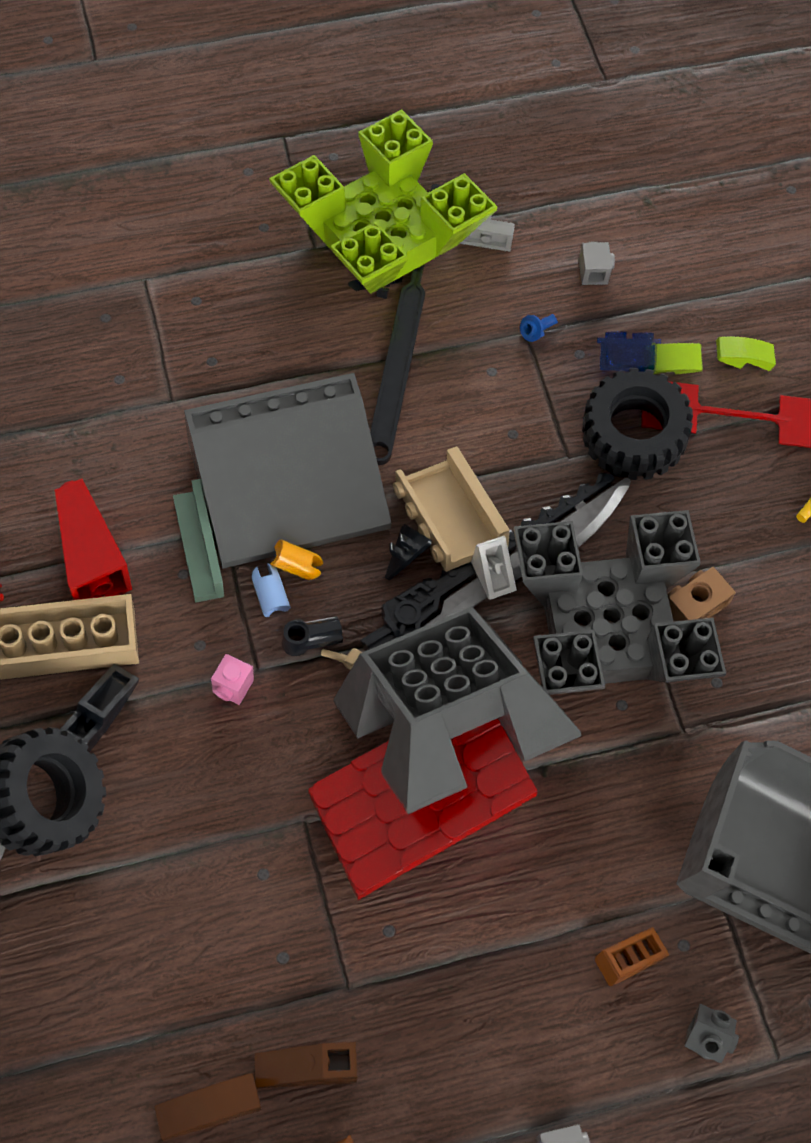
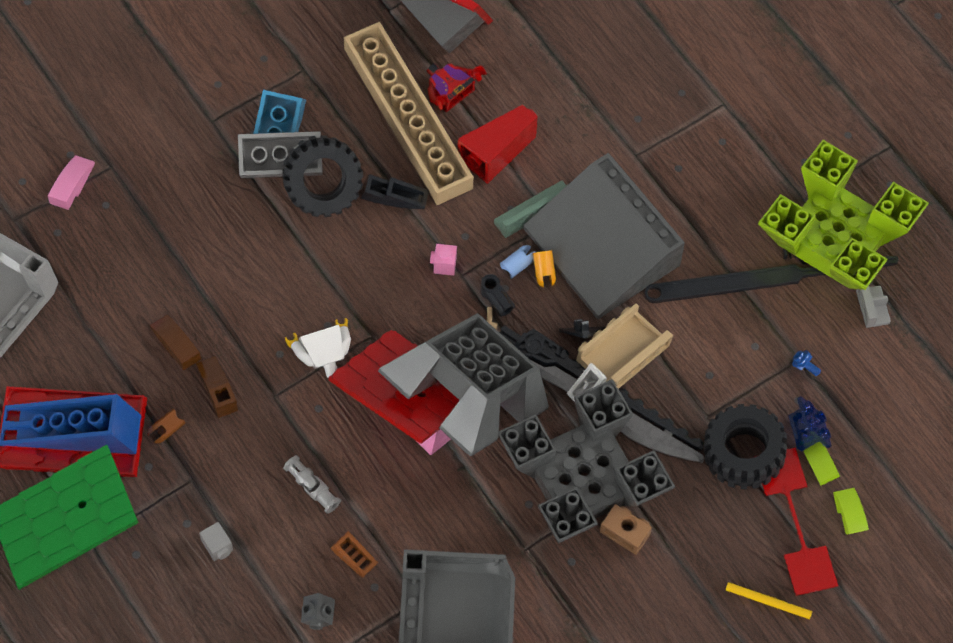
camera: 75 degrees right, 0 degrees up
light grey brick [578,242,615,285] -> none
none -> light grey piece [283,455,341,514]
none -> white torso [285,318,351,378]

